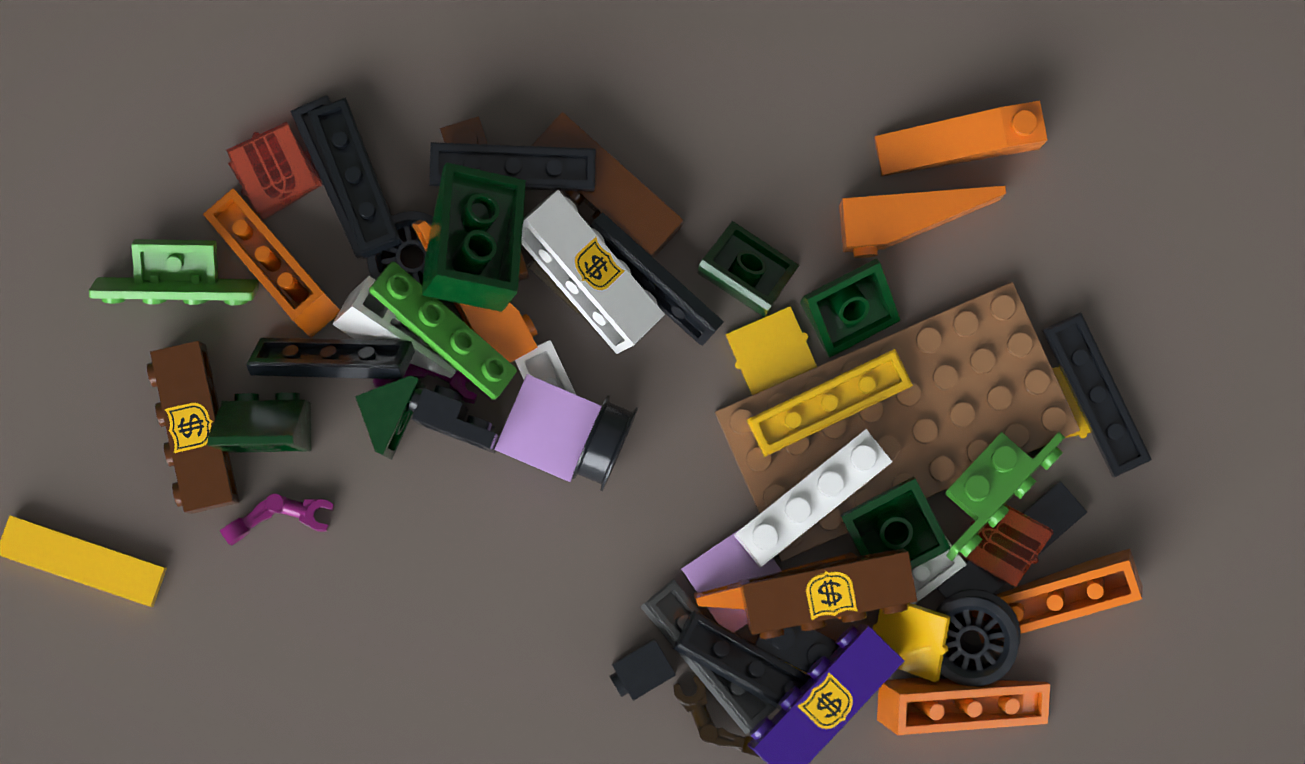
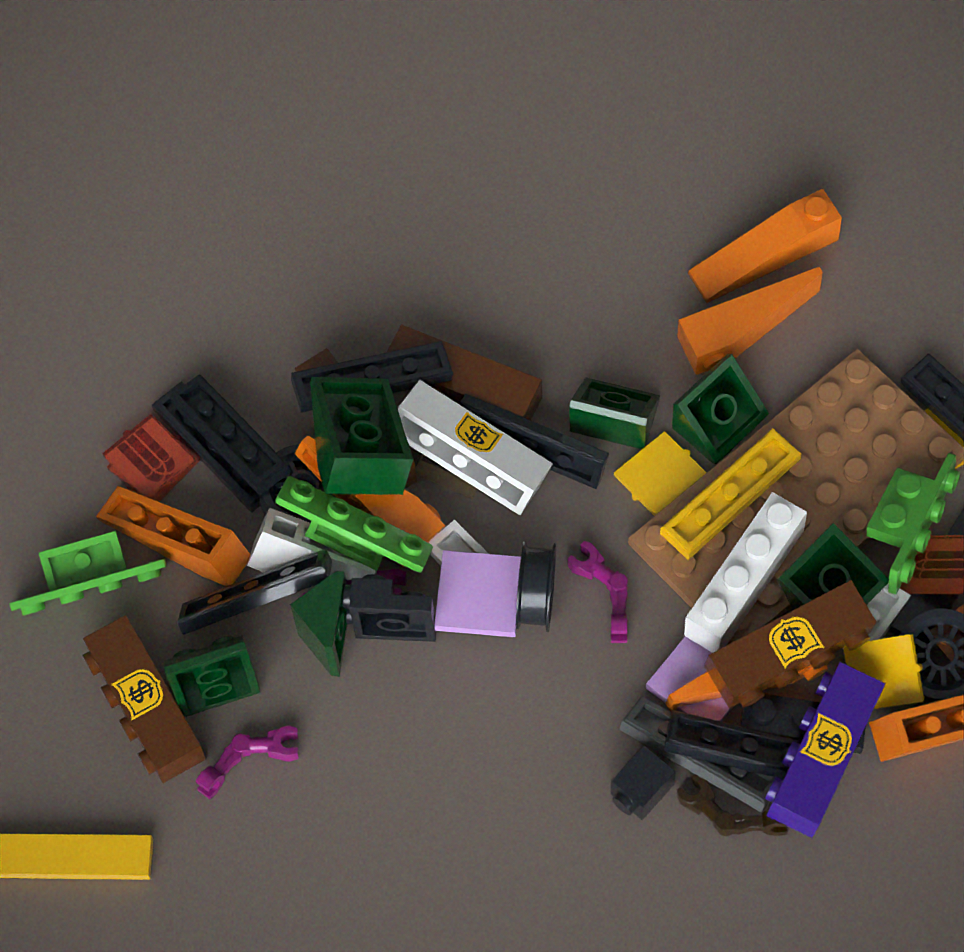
camera: 10 degrees left, 20 degrees down
none -> magenta piece [568,541,628,643]

